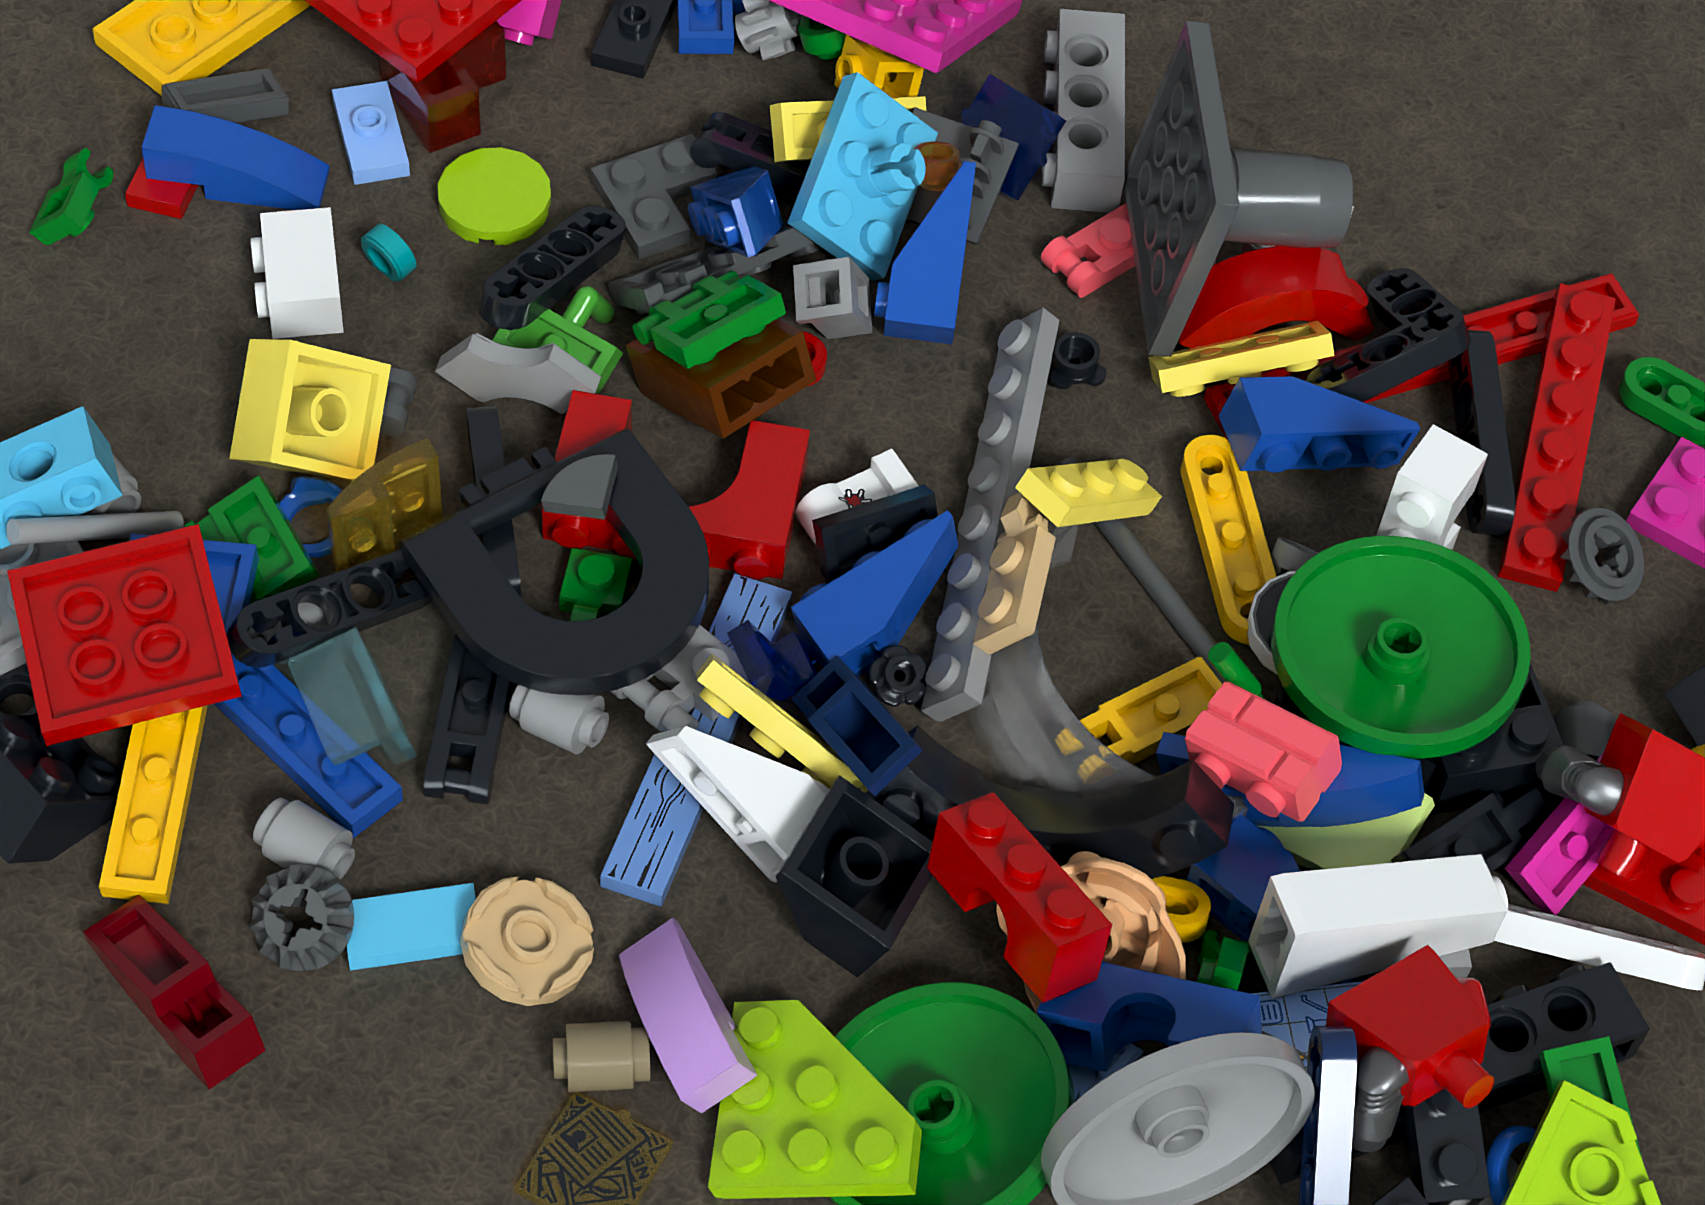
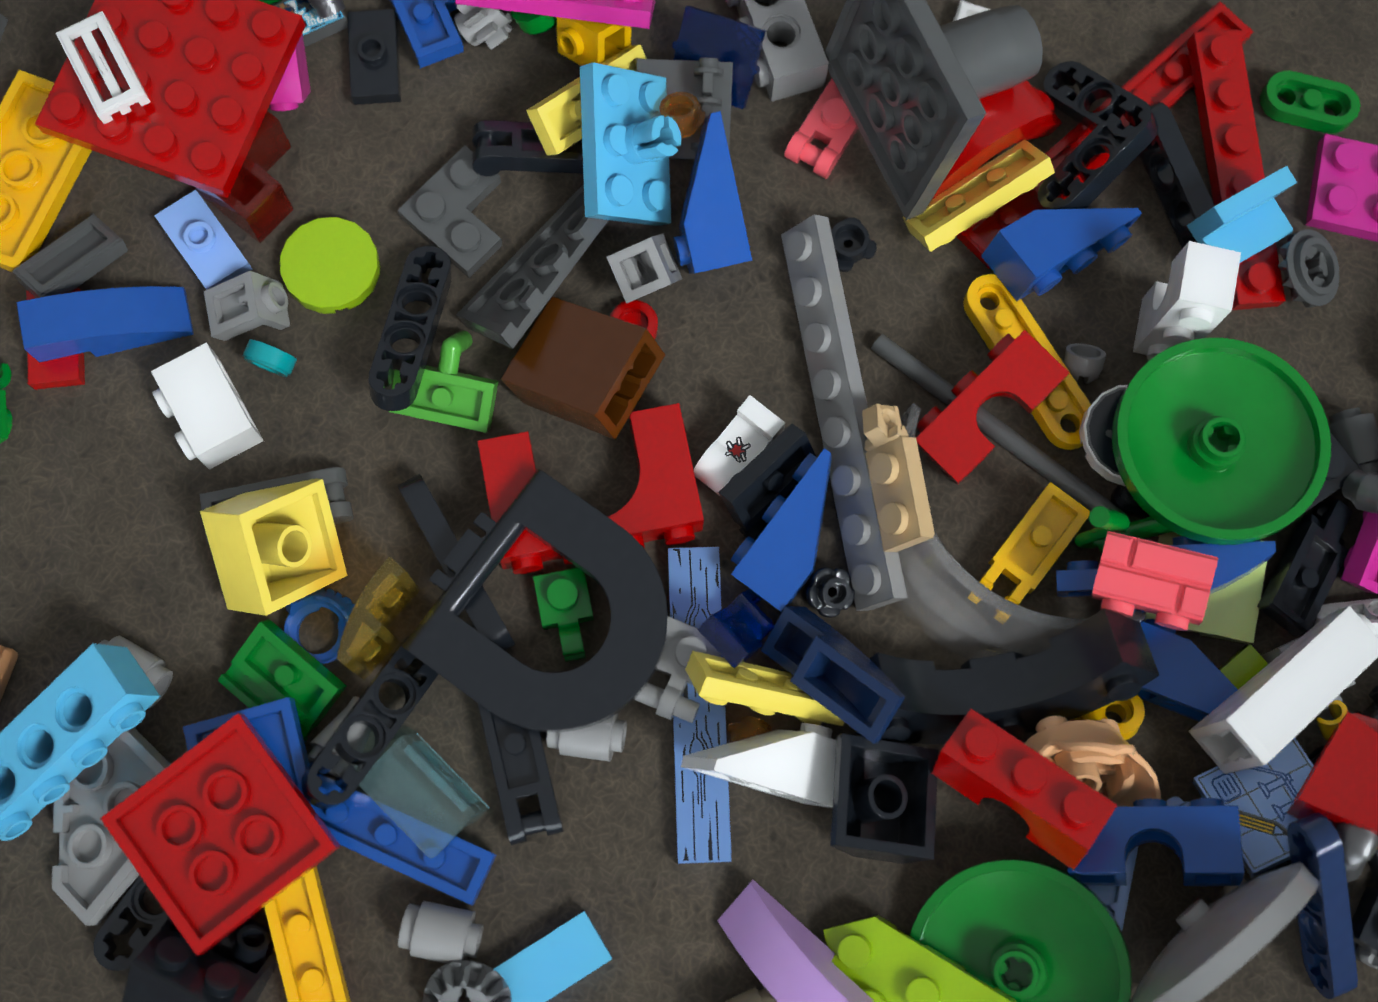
camera: 20 degrees left, 20 degrees up
light grey bar [6,511,184,545] -> none
light grey tile [435,333,601,414] -> none
tan tile [460,876,594,1006] -> none
dark grey tile [541,454,618,520] -> none
green plate [632,270,786,369] -> none
blue slope [688,166,784,257] -> none
light yellow plate [1015,459,1162,527] -> none
green plate [1196,930,1252,990] -> none
none -> light grey bracket [204,271,290,341]
none -> red arch [915,330,1070,485]
none -> medium azure panel [1187,166,1297,263]

